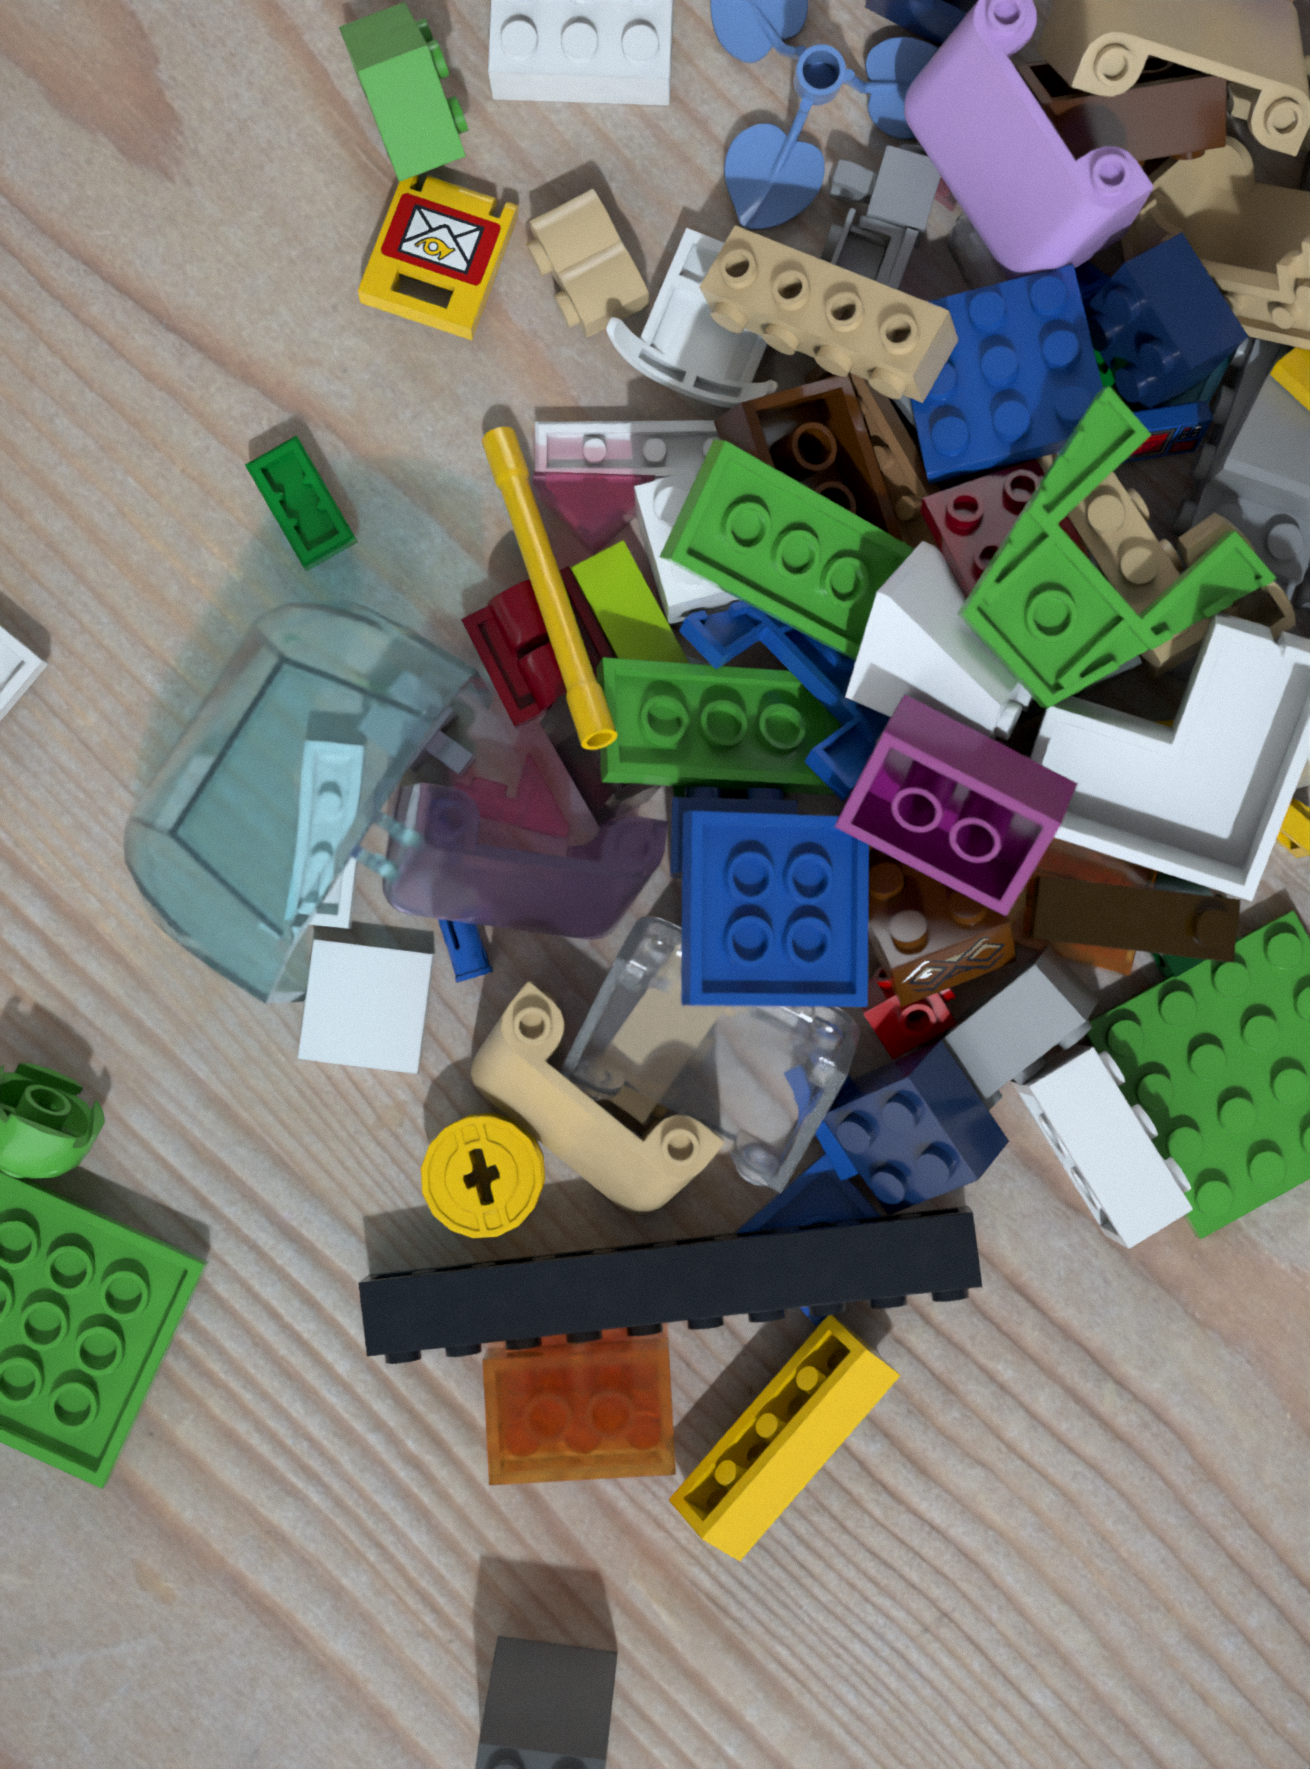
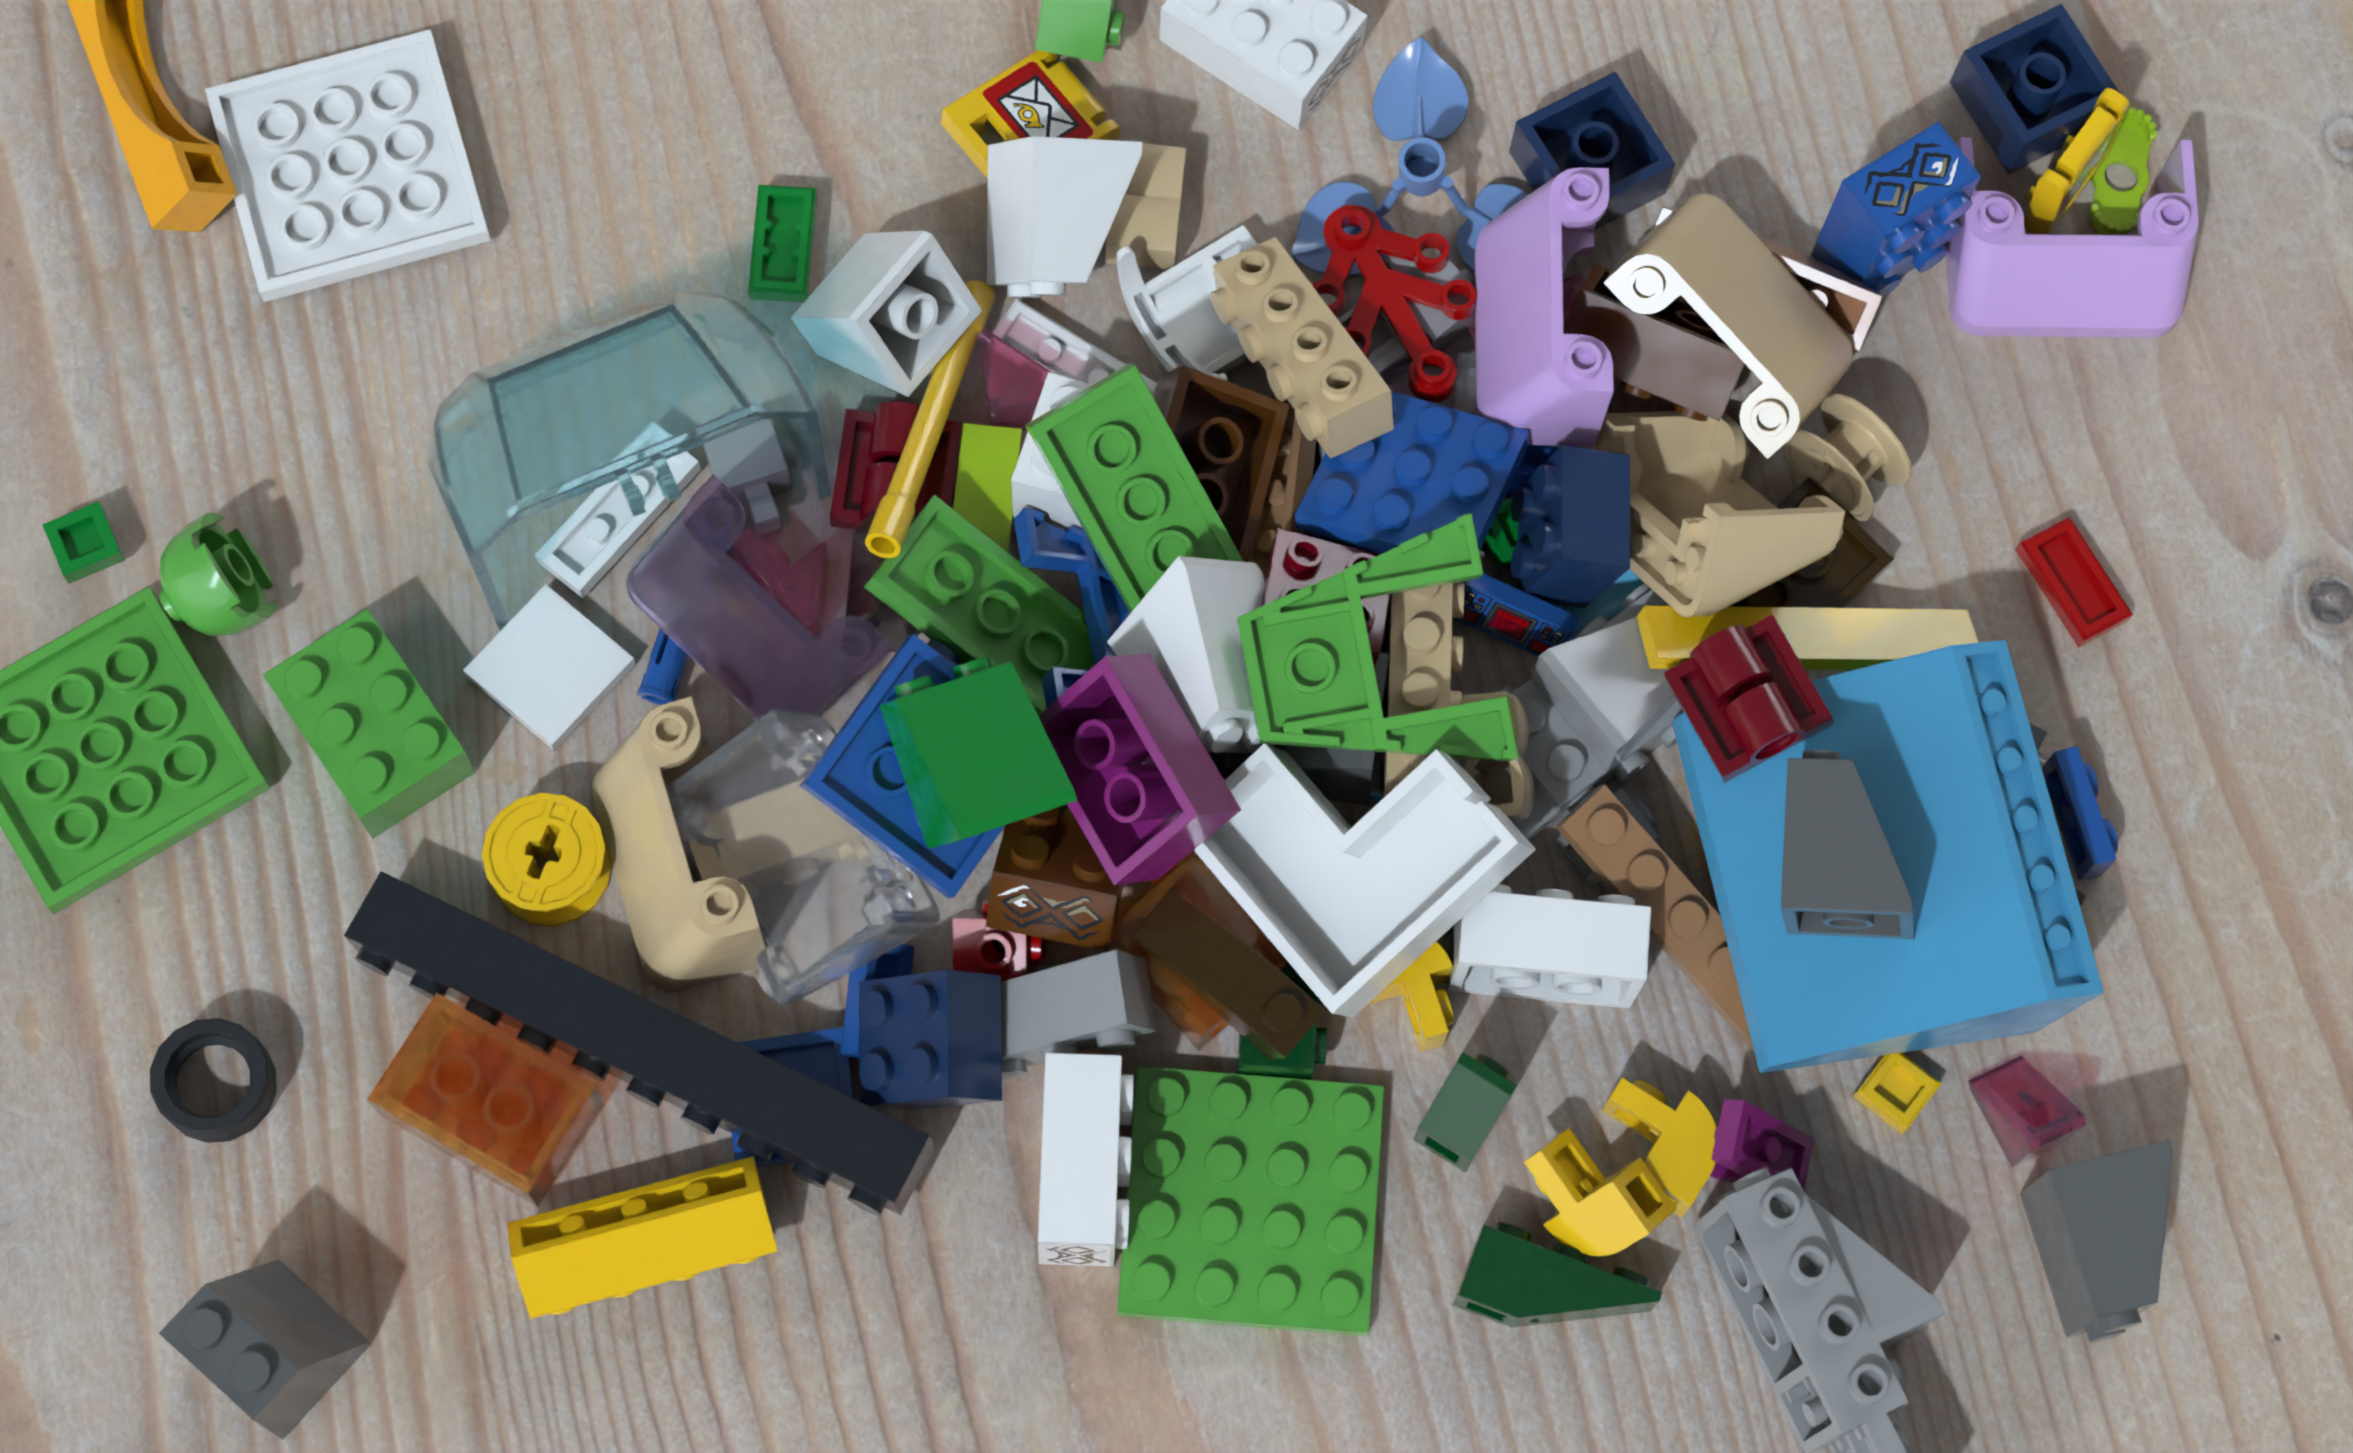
camera: 25 degrees right, 15 degrees down
none -> black tyre [150,1018,276,1143]
none -> bright green brick [263,609,476,839]
none -> white slope [791,231,982,397]
none -> green slope [880,656,1077,849]
none -> white slope [987,136,1142,298]
none -> red plant [1312,205,1477,403]

